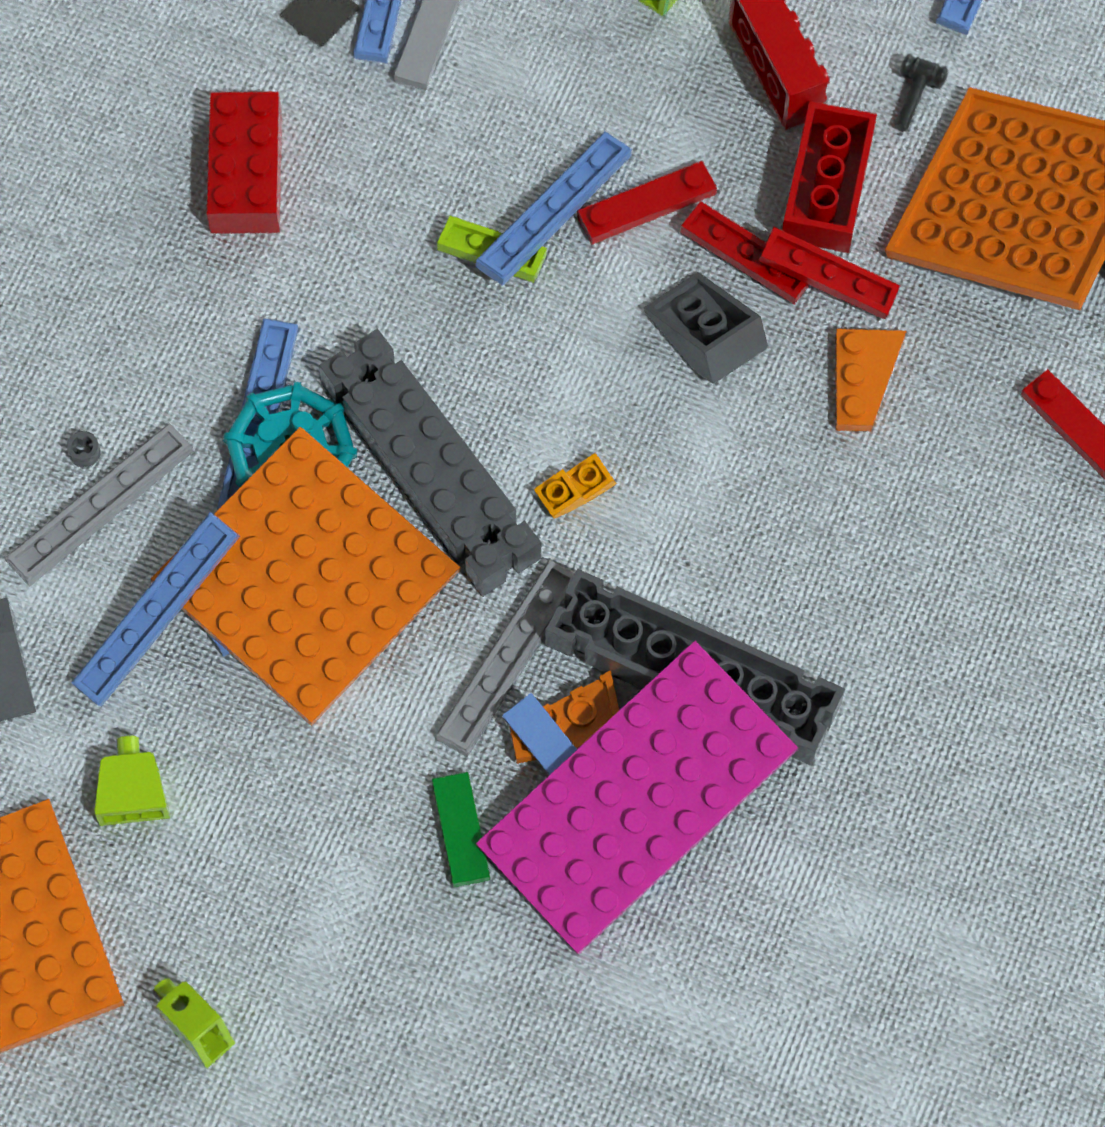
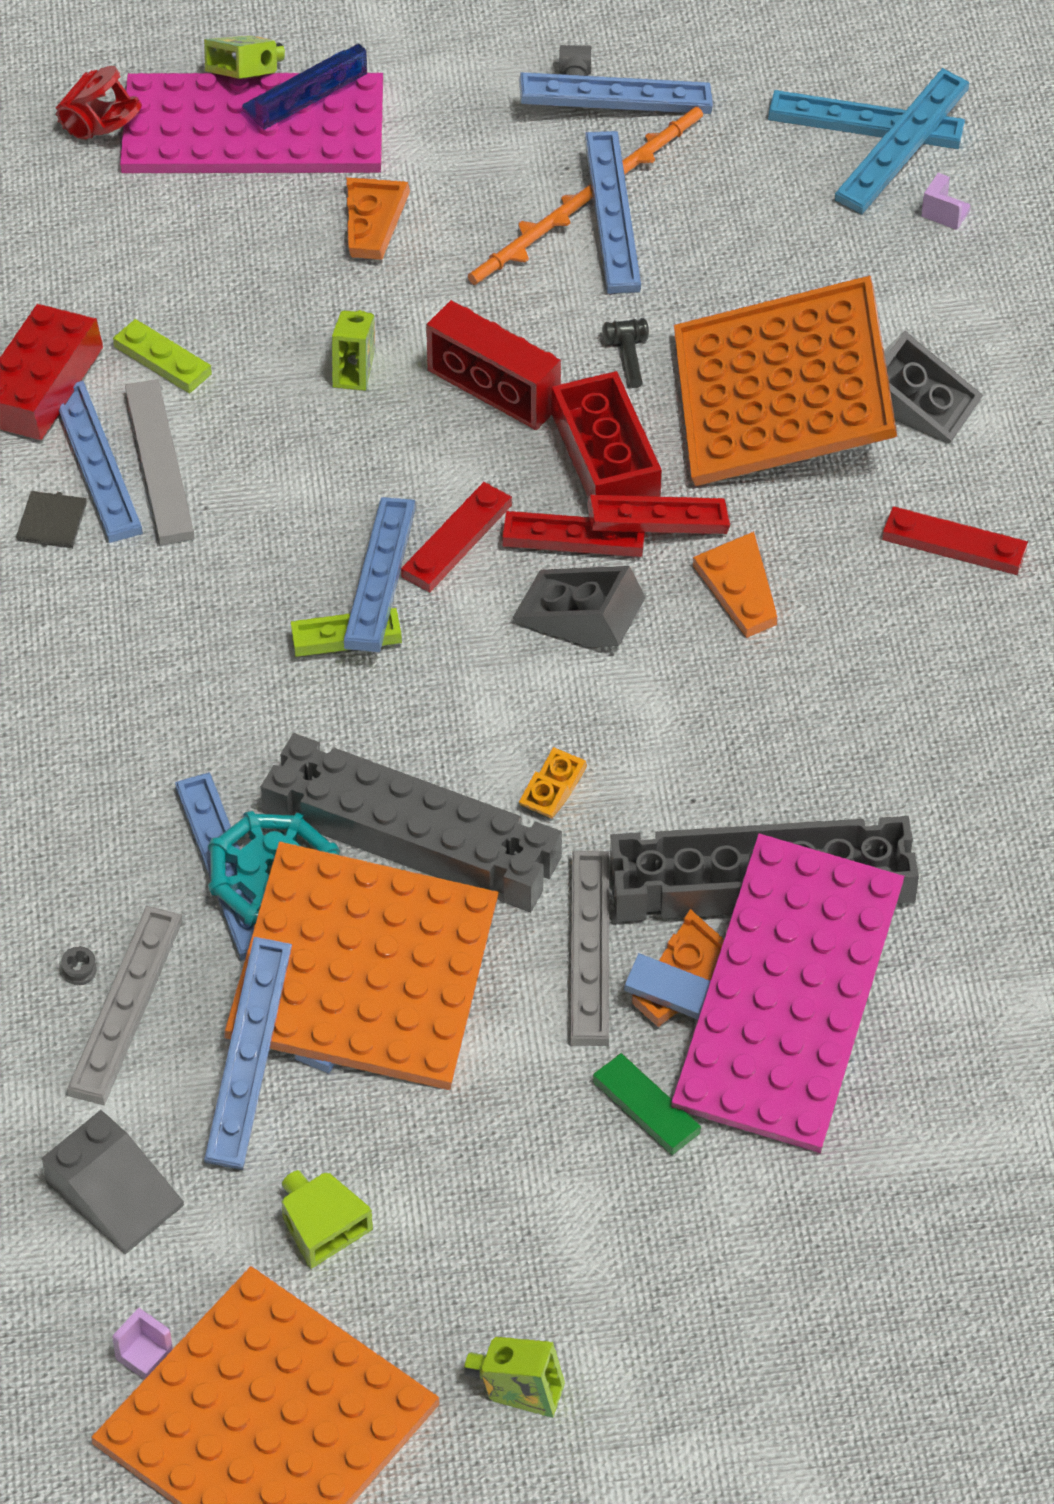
camera: 30 degrees left, 15 degrees down
red brick [207,91,282,234] -> none

